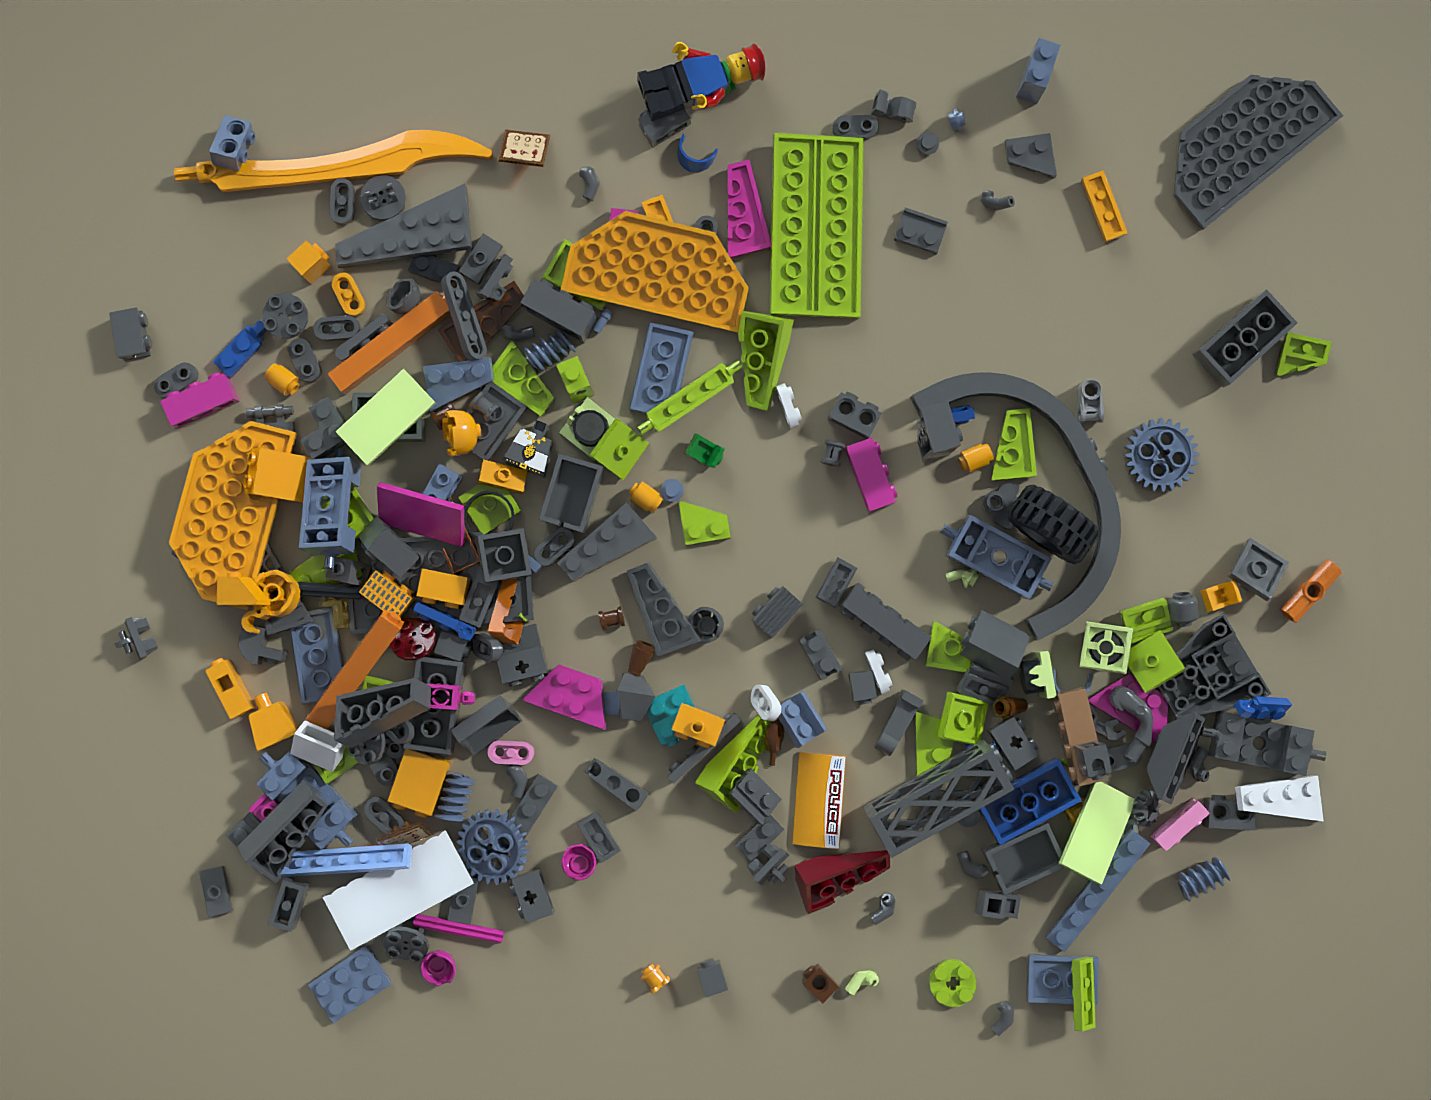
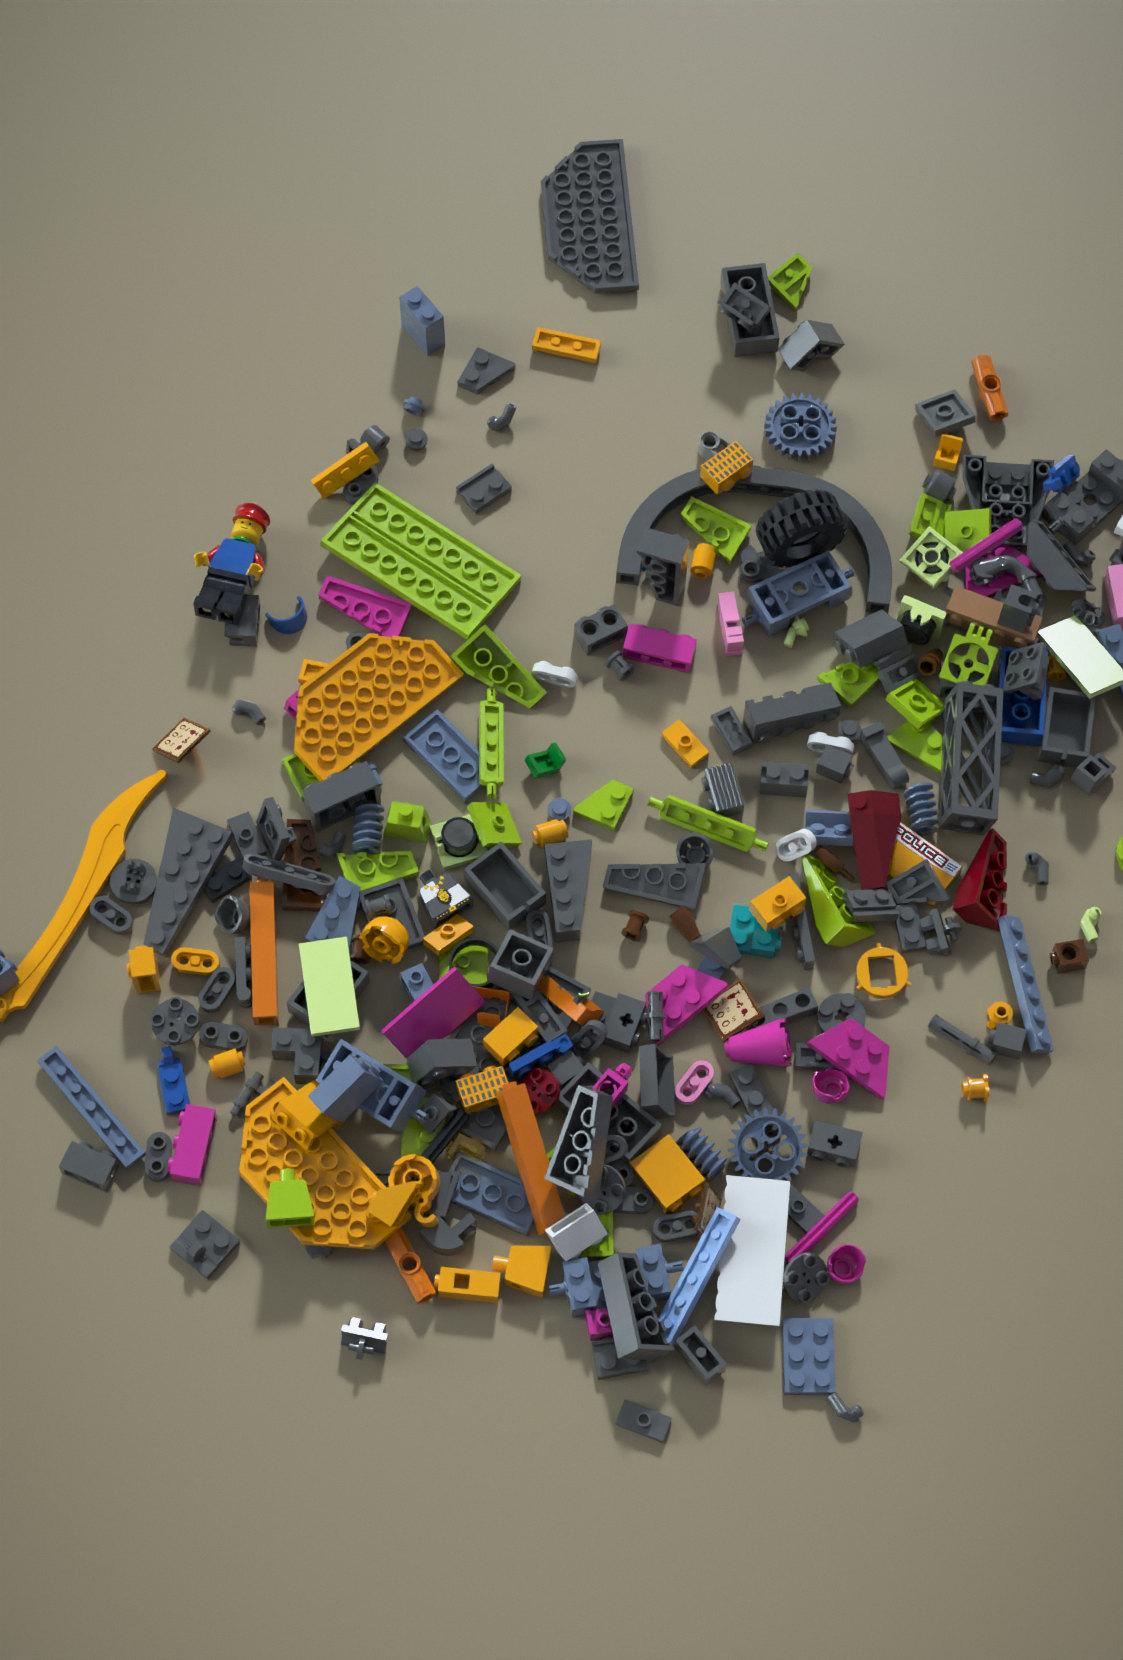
camera: 55 degrees left, 20 degrees down
none -> sand blue plate [37,1046,146,1170]
none -> dark grey hinge [170,1210,240,1280]
none -> lime torso [266,1168,315,1229]
none -> sand blue brick [308,1055,384,1123]
none -> light orange plate [311,442,380,499]
none -> orange piece [384,1228,437,1304]
none -> dark grey pin [646,991,665,1041]
none -> lime plate [647,795,769,852]
none -> light orange plate [661,719,709,768]
none -> light orange brick [700,441,753,495]
none -> piece [703,979,765,1042]
none -> dark grey bracket [717,283,771,330]
none -> bright pink piece [717,591,744,657]
none -> dark pink cone [725,1018,792,1067]
none -> dark grey brick [778,320,845,371]
none -> dark pink wing [806,1018,890,1099]
none -> dark grey plate [817,993,866,1033]
none -> dark grey arm [827,1393,864,1422]
none -> dark grey plate [838,720,861,742]
none -> dark red wedge [847,790,902,890]
none -> light orange piece [856,943,911,999]
none -> dark grey wing [886,859,950,904]
none -> sand blue piece [904,783,939,836]
none -> dark grey pin [928,1014,998,1066]
none -> lime piece [939,623,999,686]
none -> dark pink axle [949,519,1023,573]
none -> light orange brick [987,1001,1013,1030]
none -> sand blue plate [998,915,1054,1054]
none -> dark grey bracket [1003,642,1050,700]

